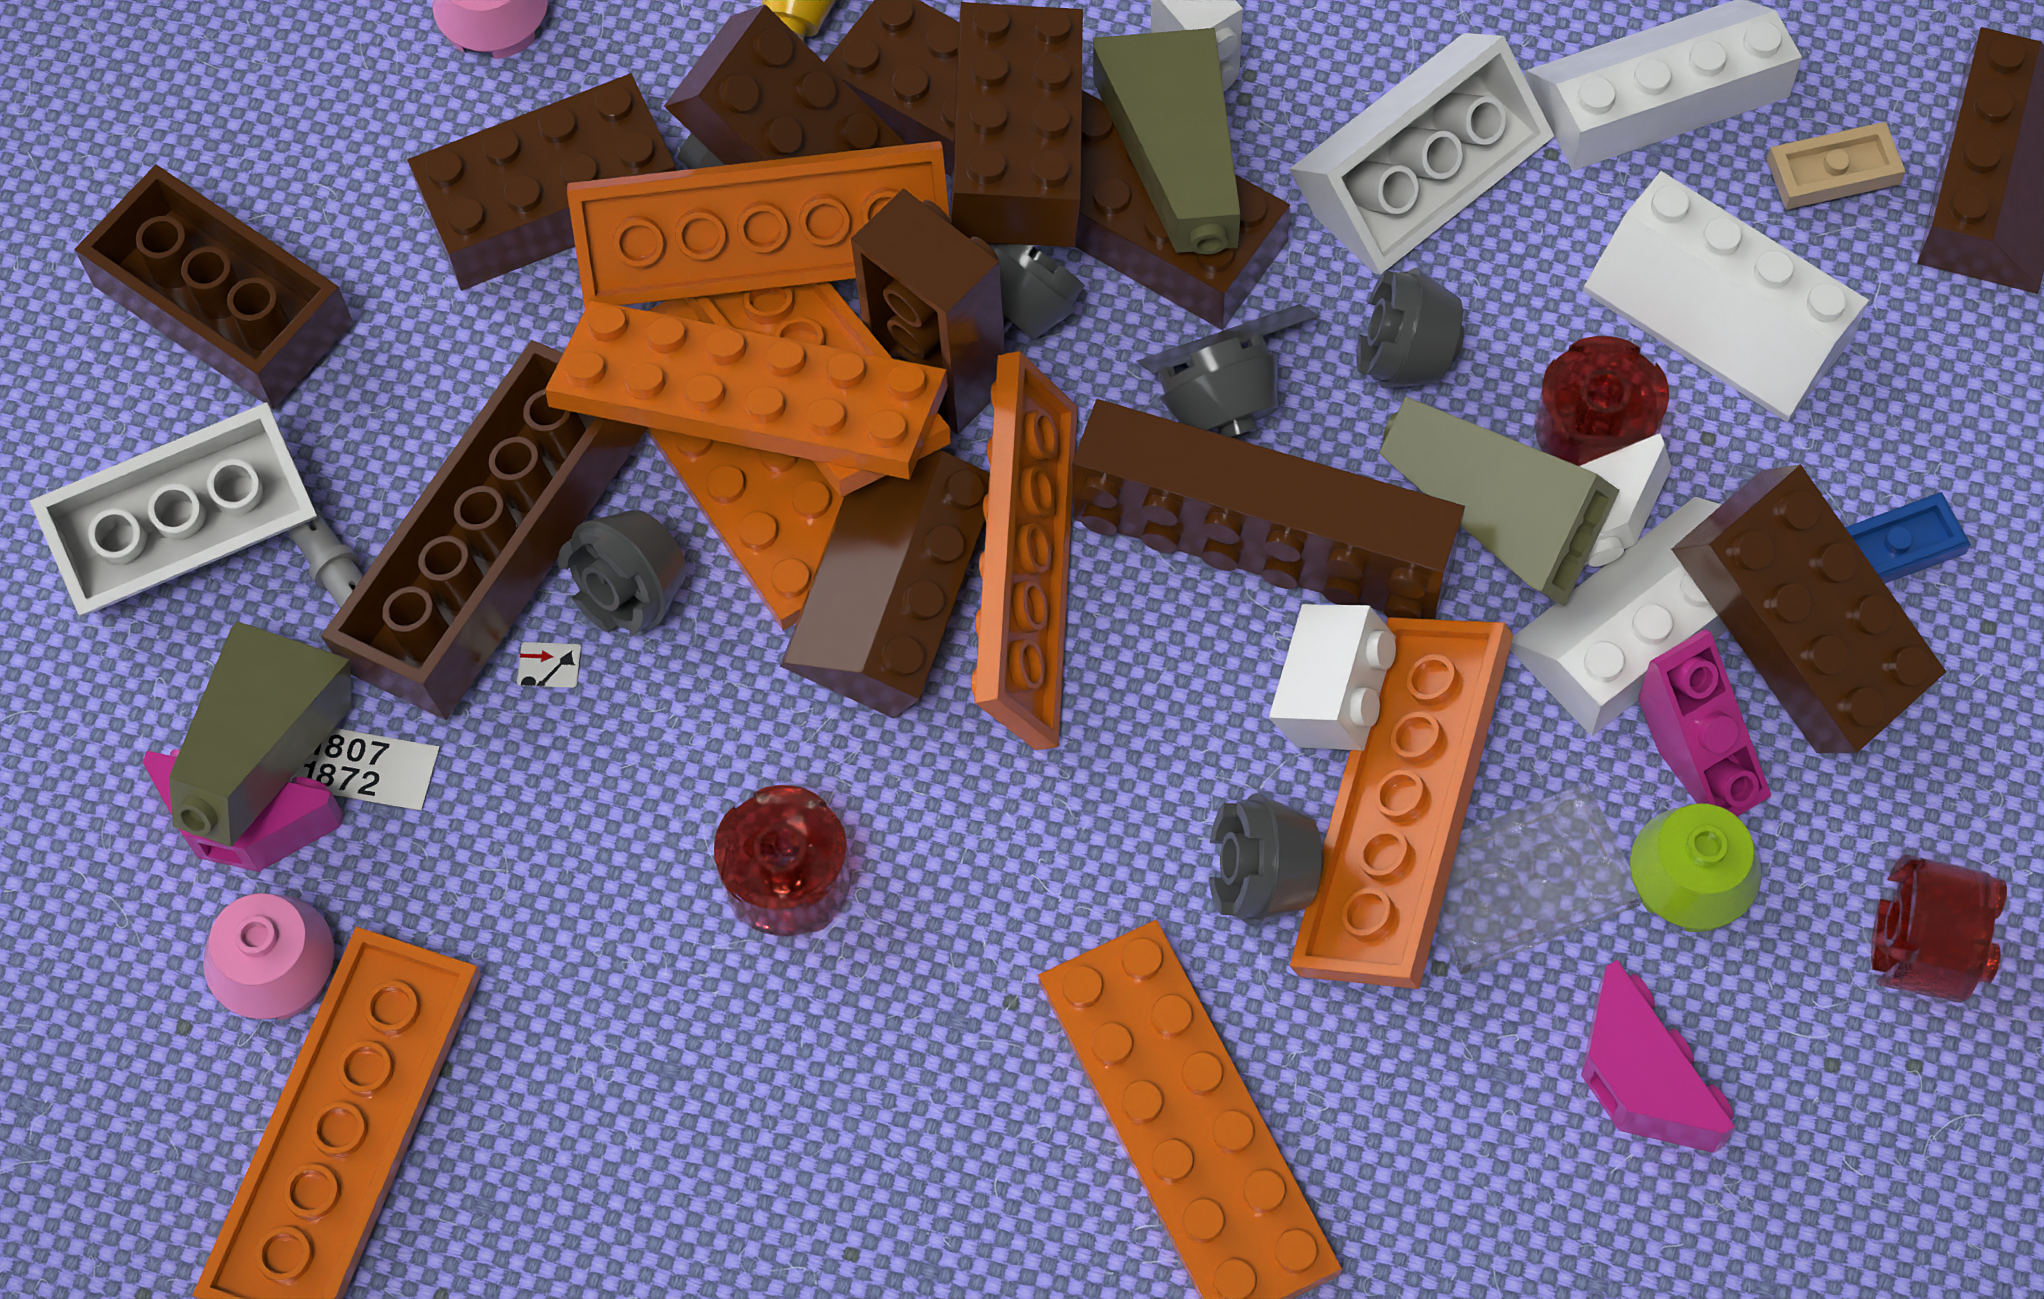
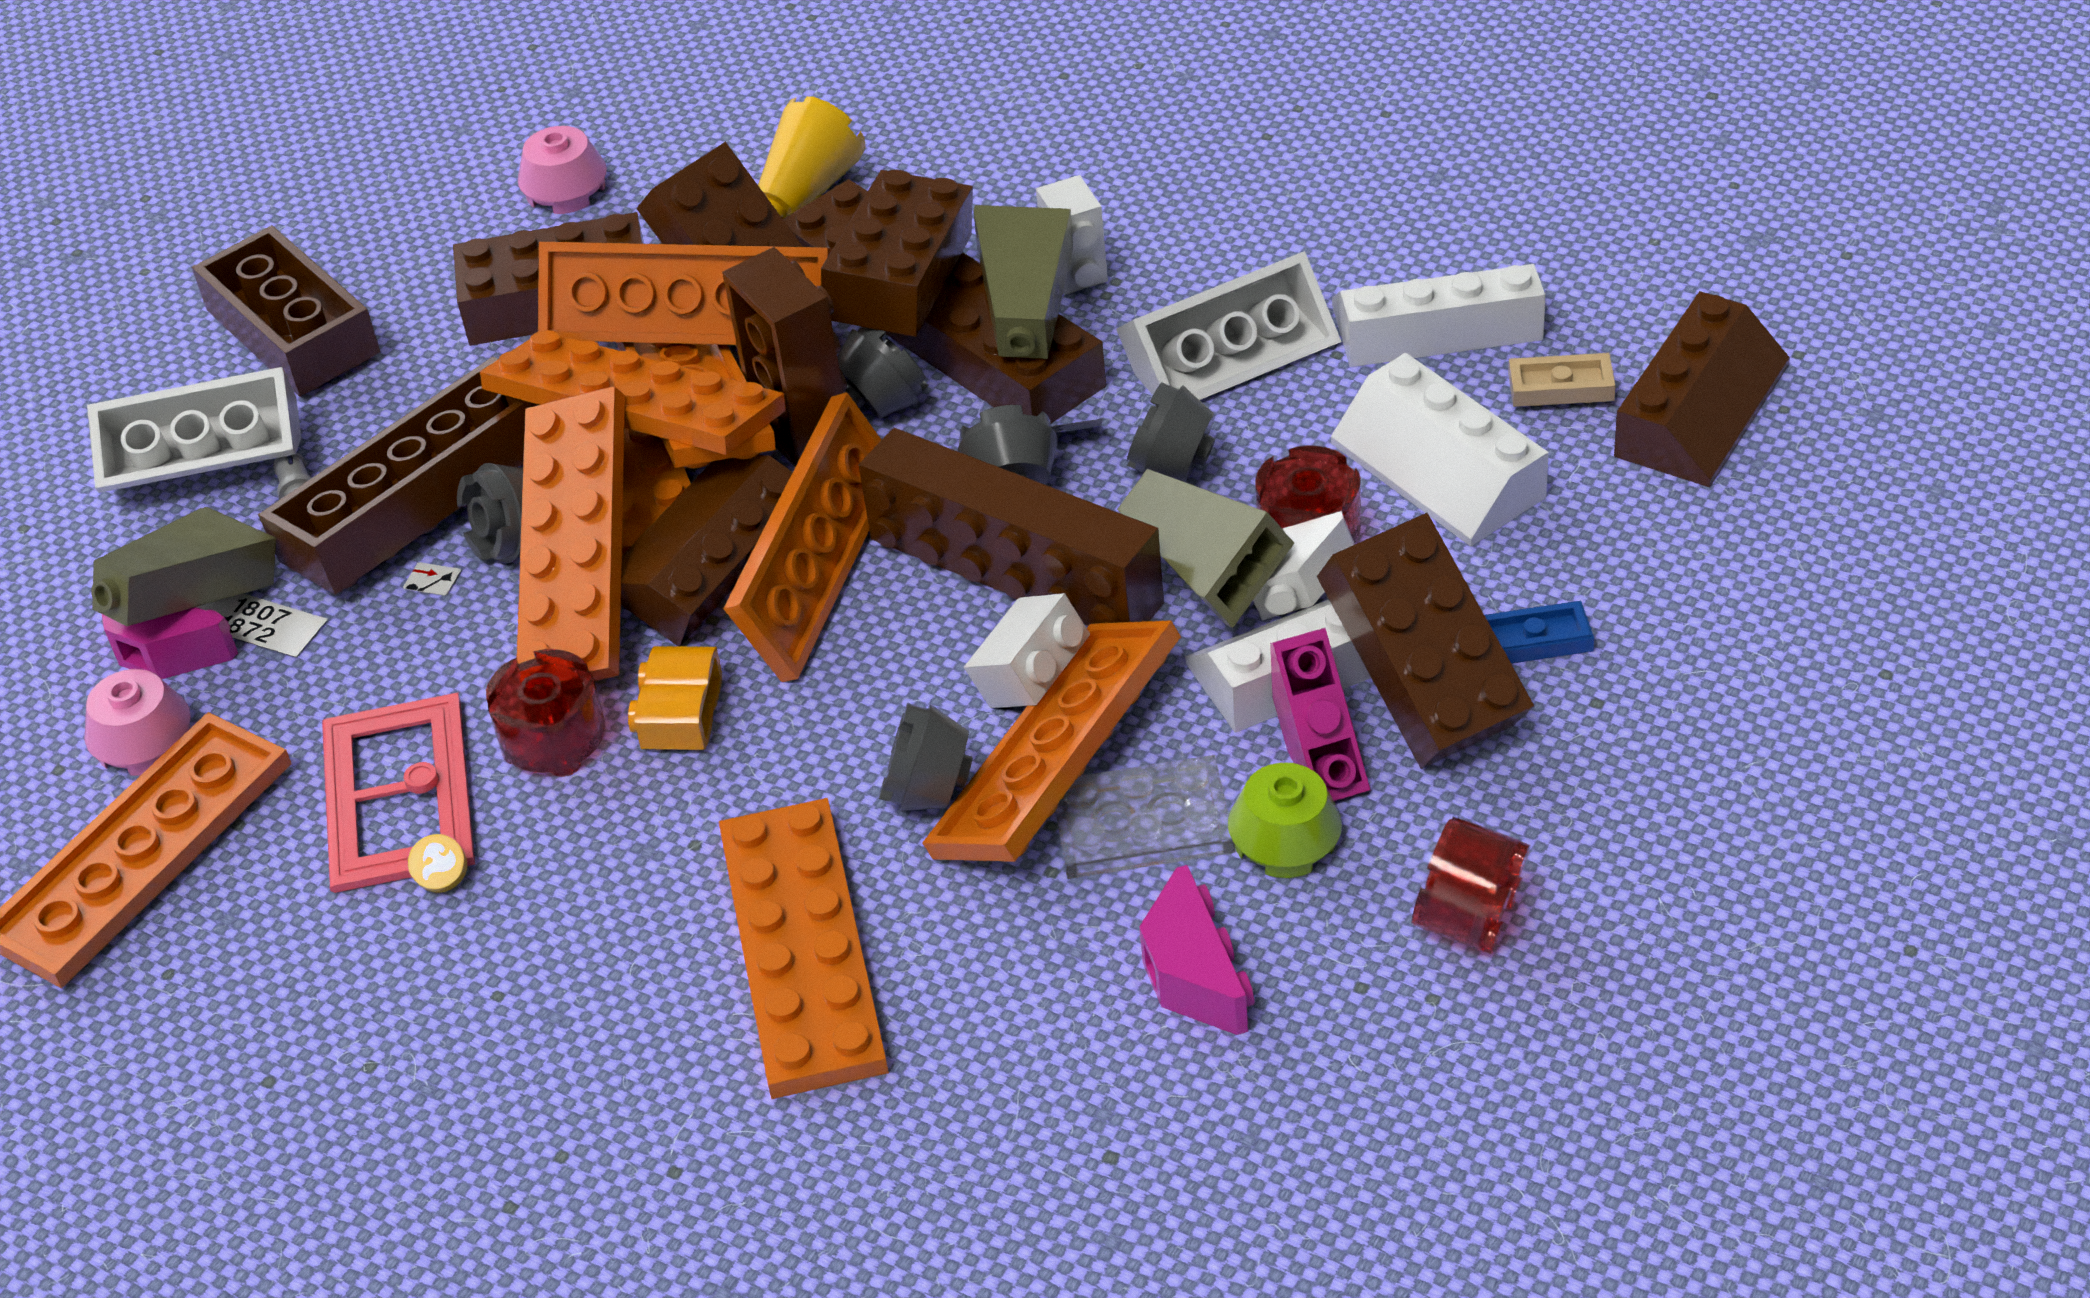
camera: 15 degrees right, 20 degrees down
none -> coral door [322,693,475,893]
none -> yellow tile [408,834,467,893]
none -> orange plate [515,386,625,696]
none -> light orange brick [628,646,722,750]

